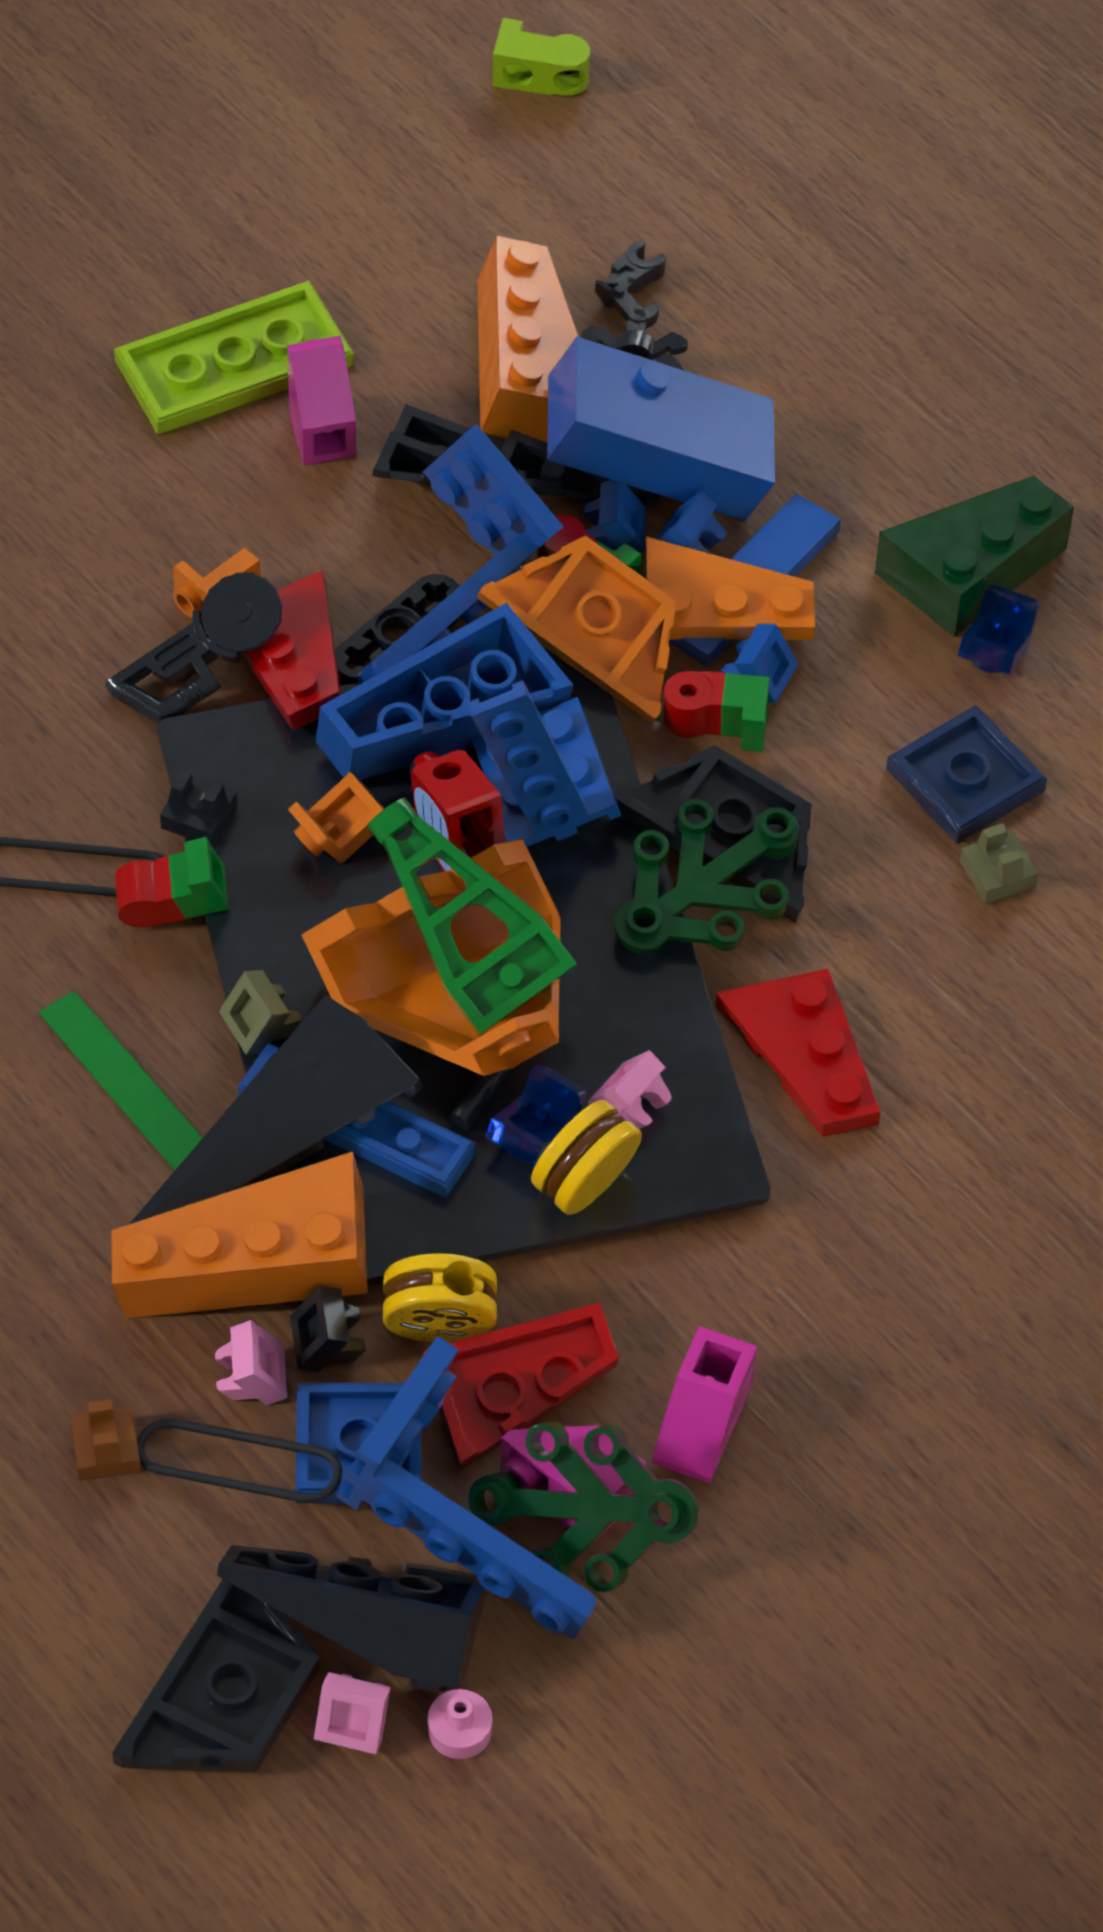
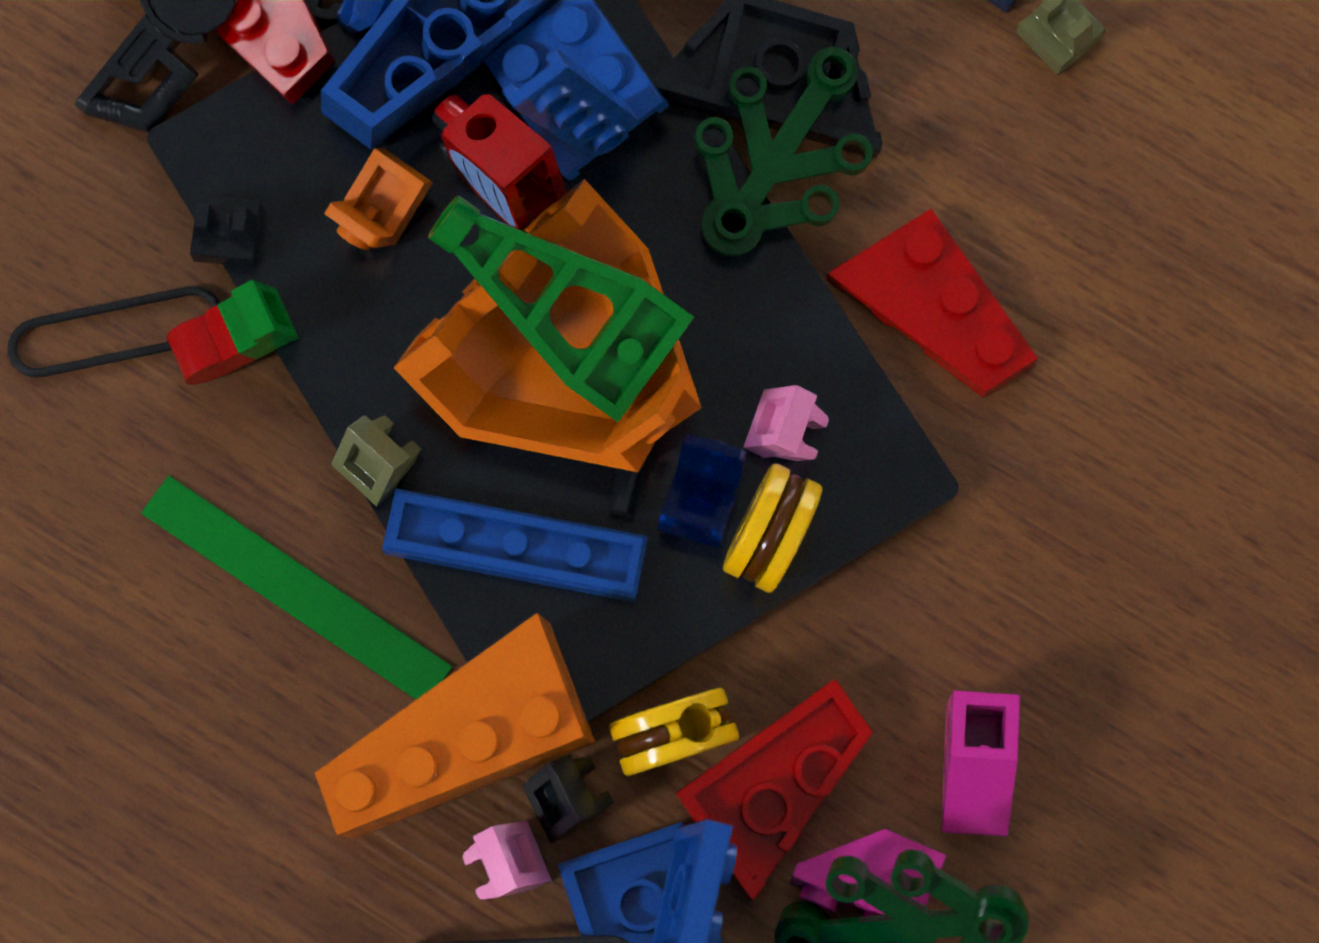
camera: 15 degrees left, 20 degrees up
black wedge [130,995,423,1224] -> none

